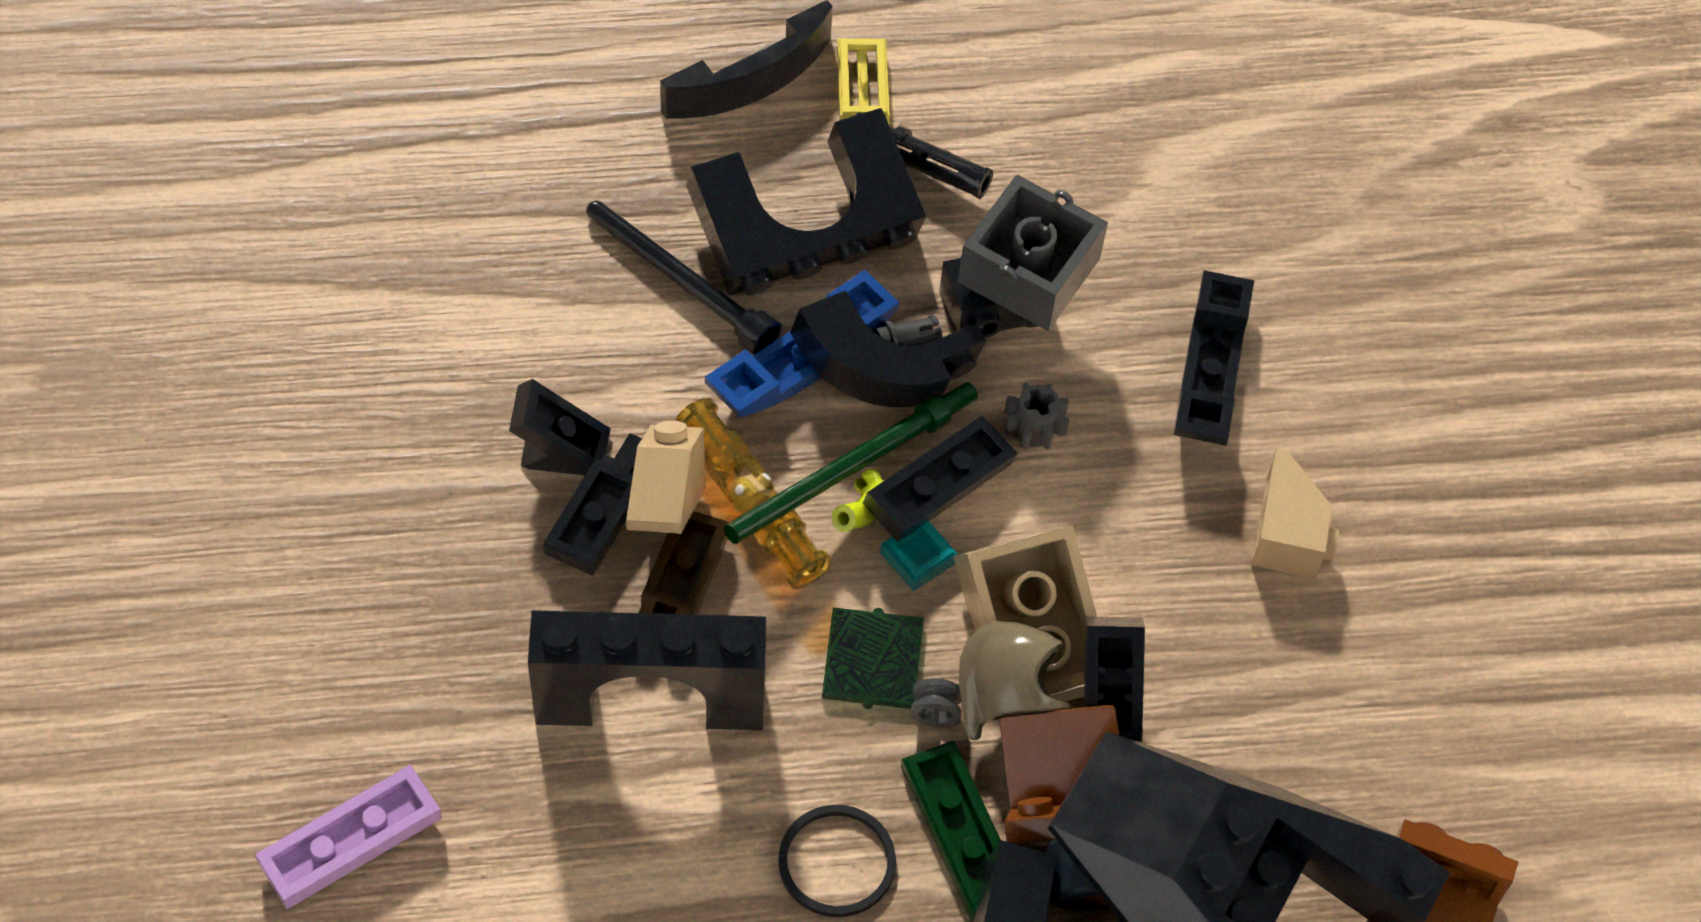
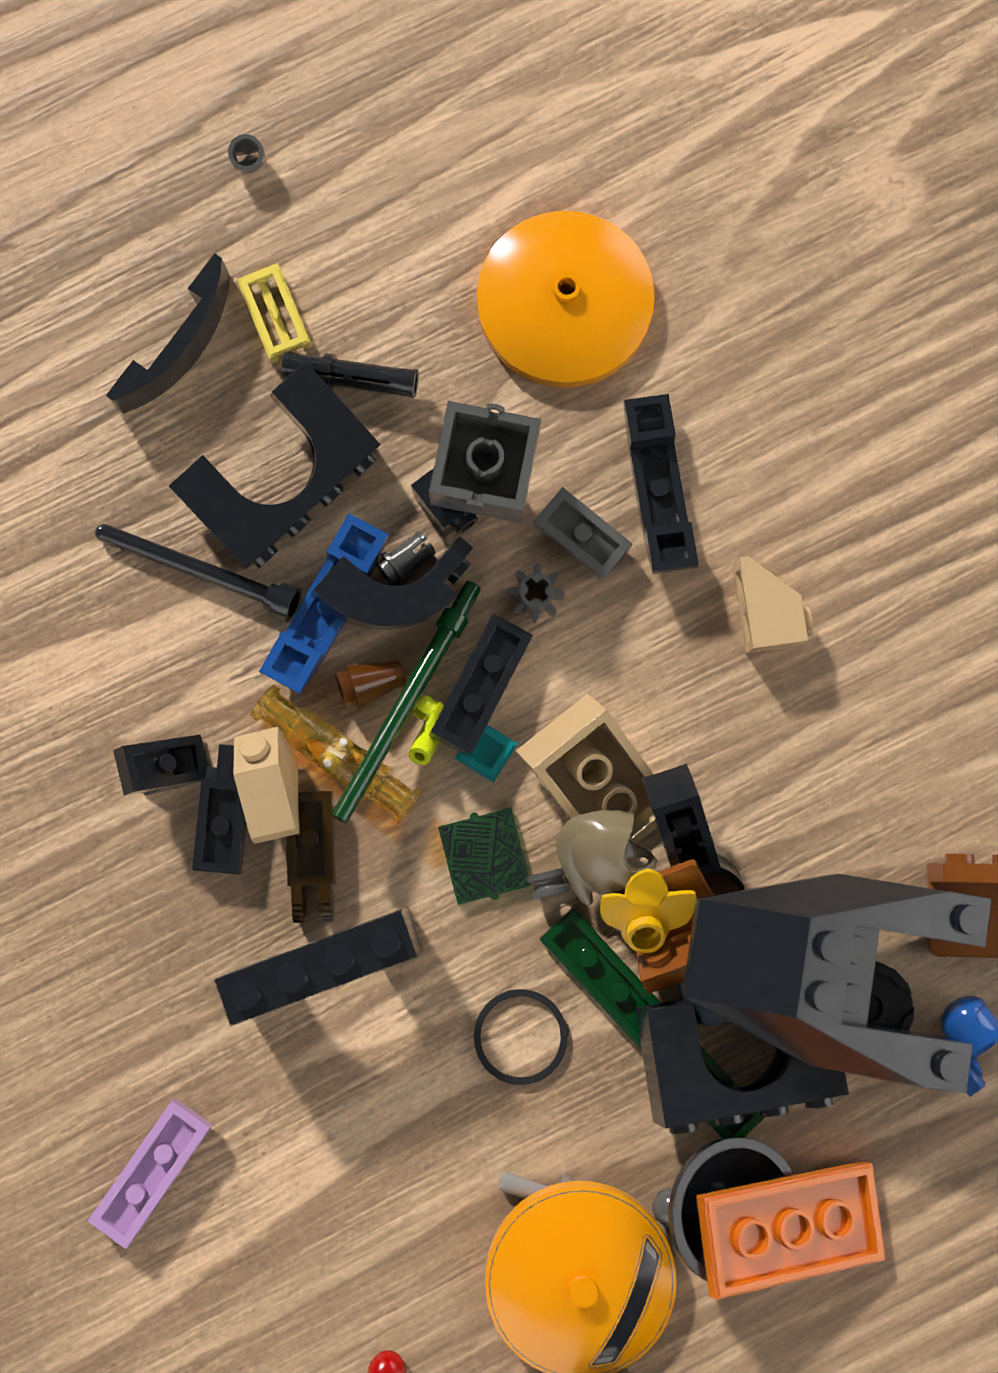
camera: 15 degrees left, 25 degrees up
none -> reddish brown cone [335,660,406,709]
none -> light orange dish [477,211,654,388]
none -> dark grey plate [533,487,633,581]
none -> yellow plate [600,869,696,953]

